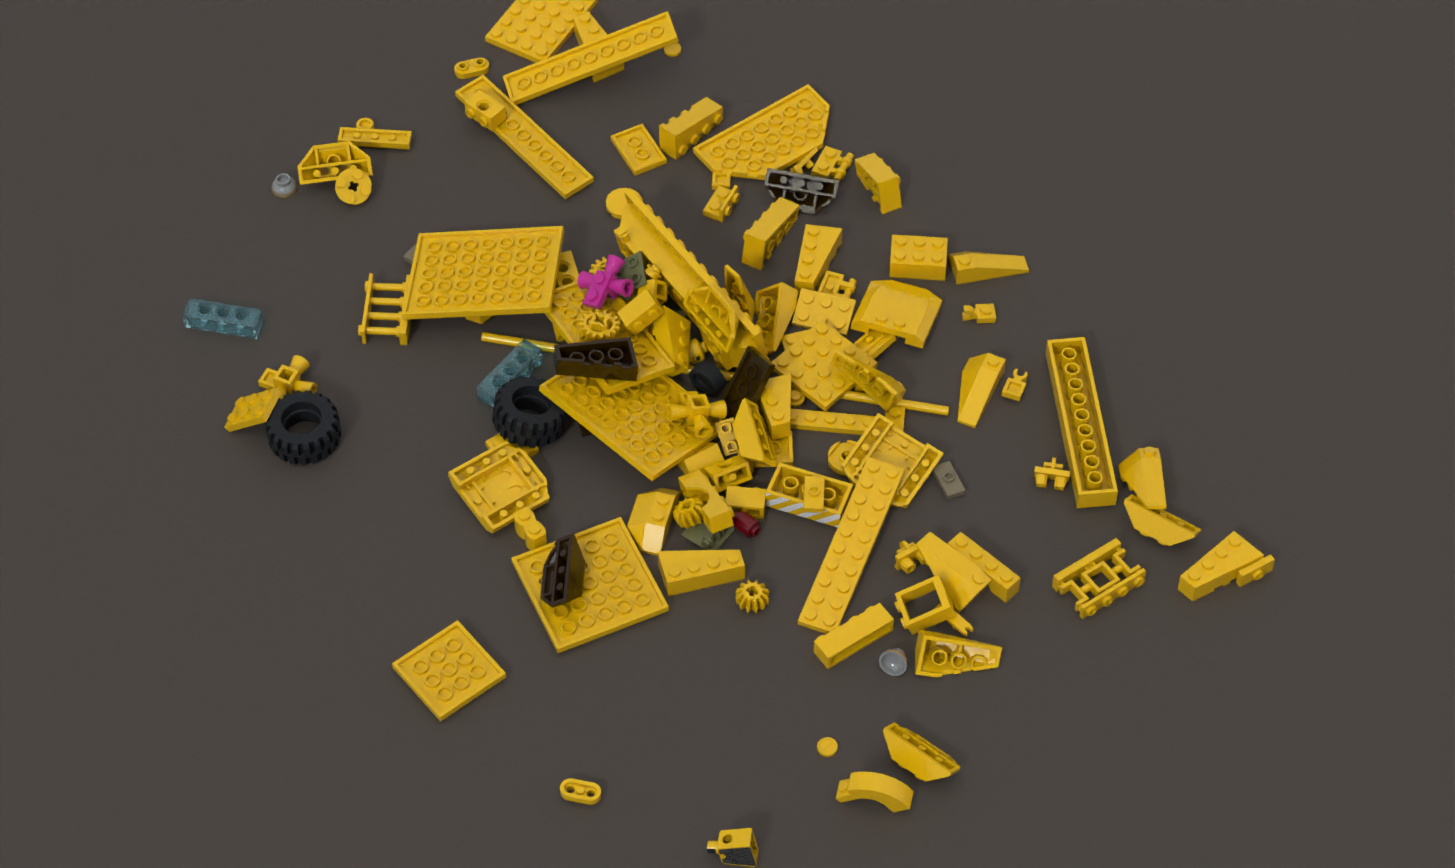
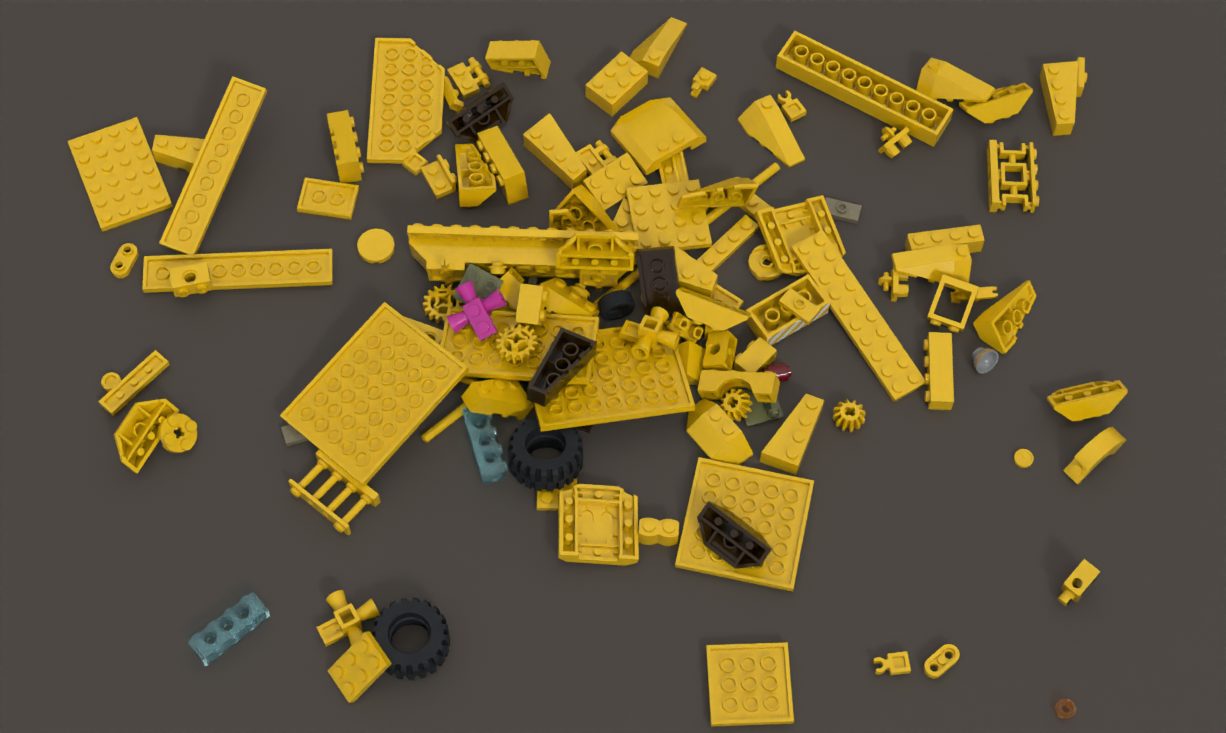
camera: 55 degrees left, 10 degrees up
light grey piece [271,173,298,198] -> none
none -> yellow wedge [455,144,496,207]
none -> yellow wedge [461,379,534,420]
none -> yellow plate [873,651,911,676]

